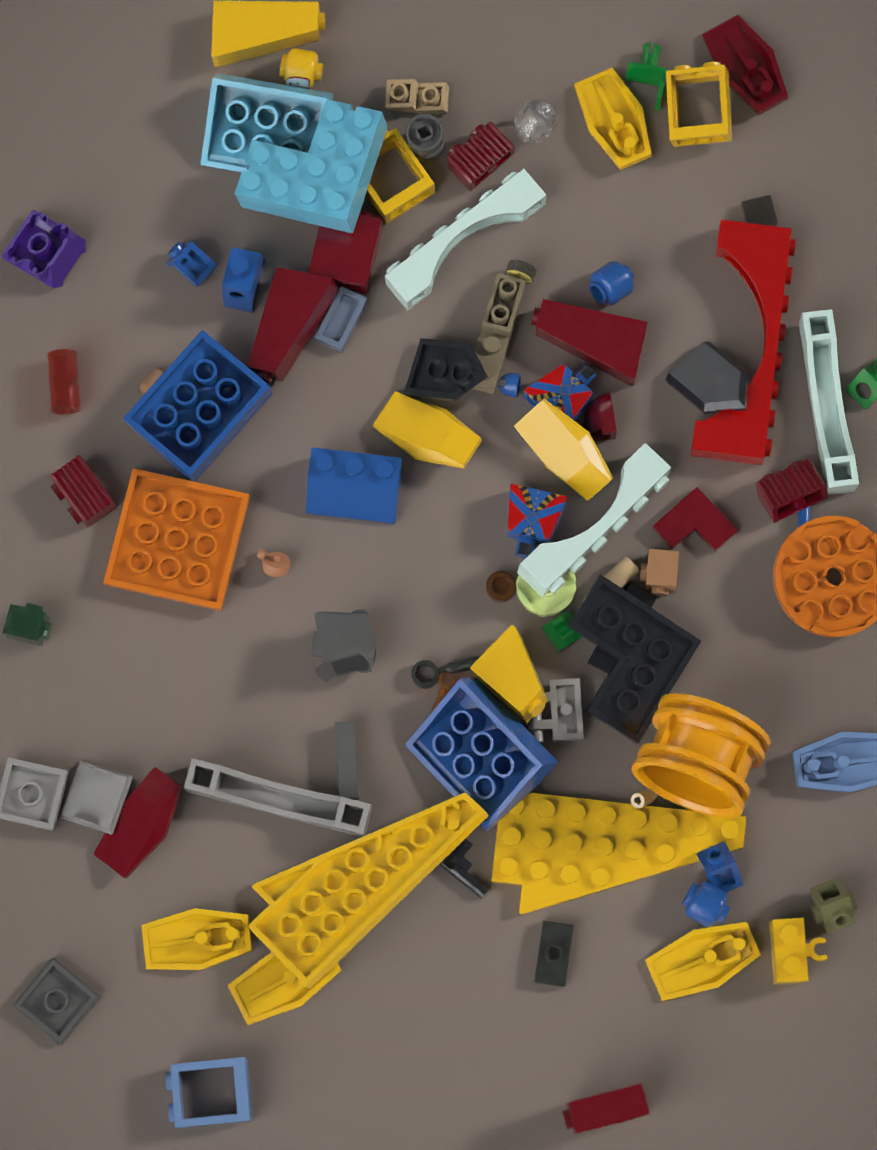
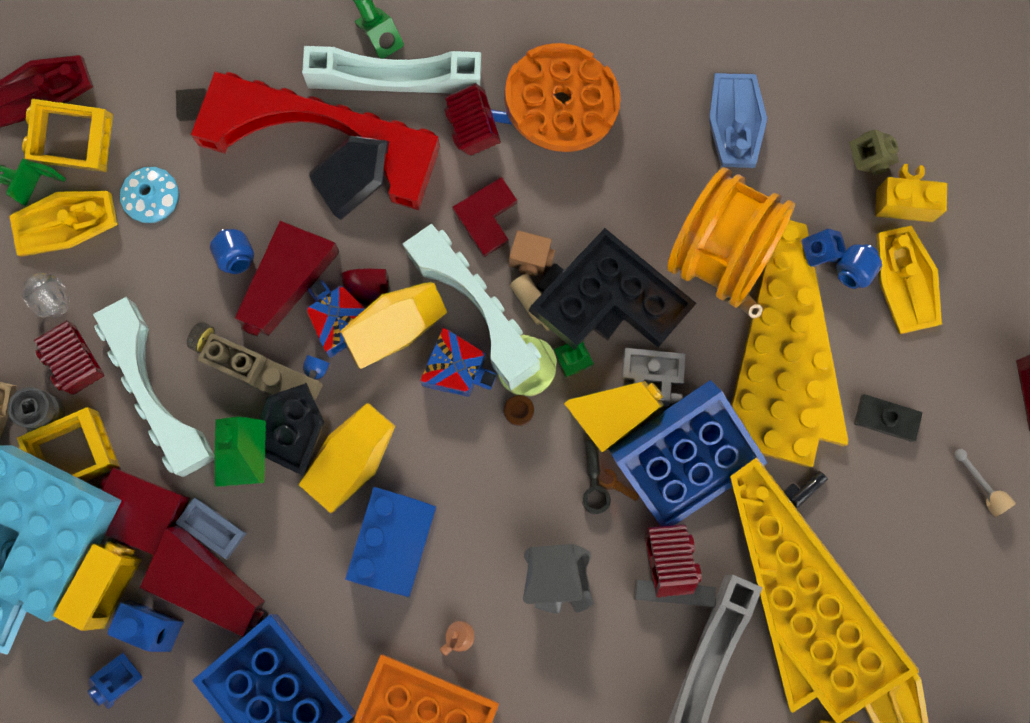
camera: 90 degrees left, 0 degrees up
none -> yellow window [53,541,142,631]
none -> medium azure dish [120,167,179,223]
none -> green slope [214,416,266,487]
none -> dark red brick [645,525,701,598]
none -> hinge [954,449,1016,517]

